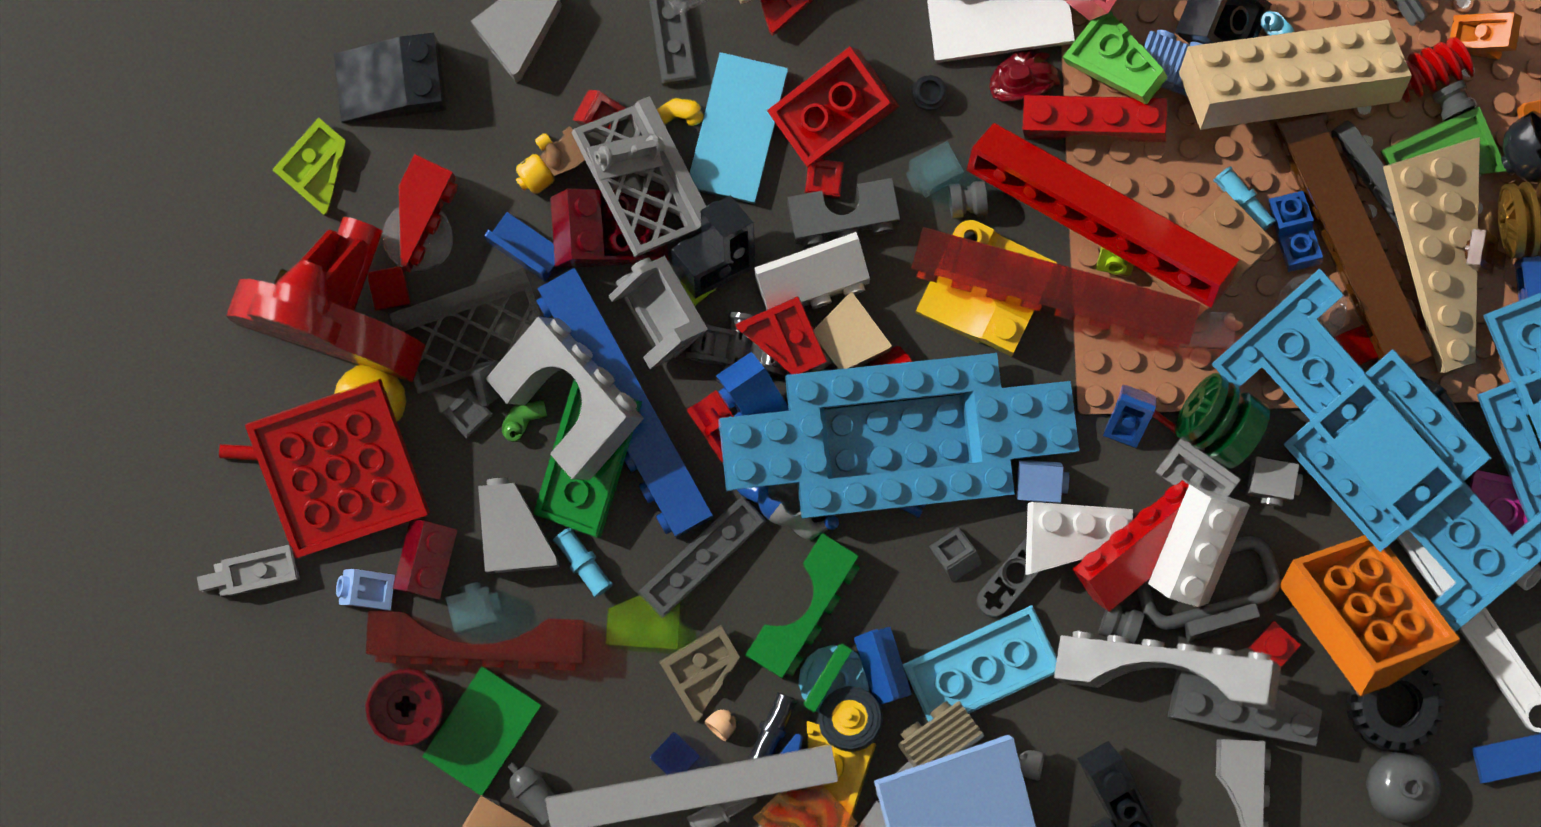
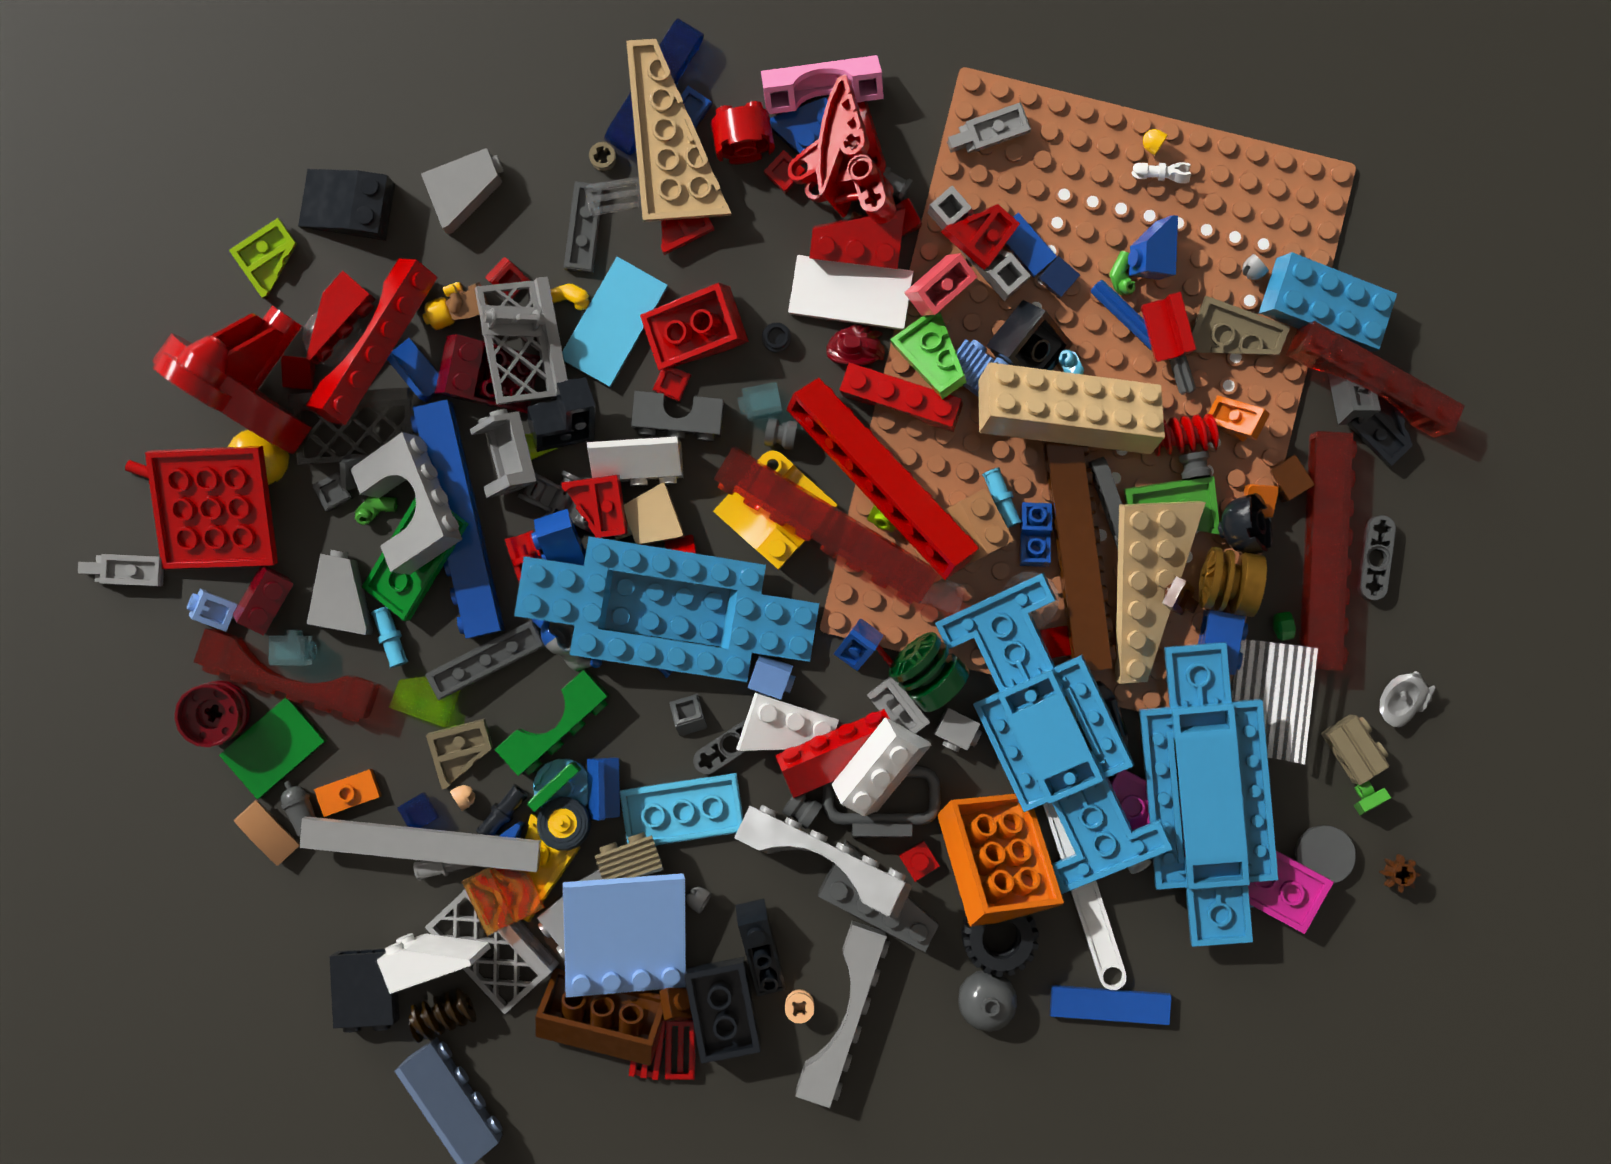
camera: 15 degrees right, 5 degrees up
none -> red arch [306,258,438,425]
none -> orange plate [314,769,382,817]

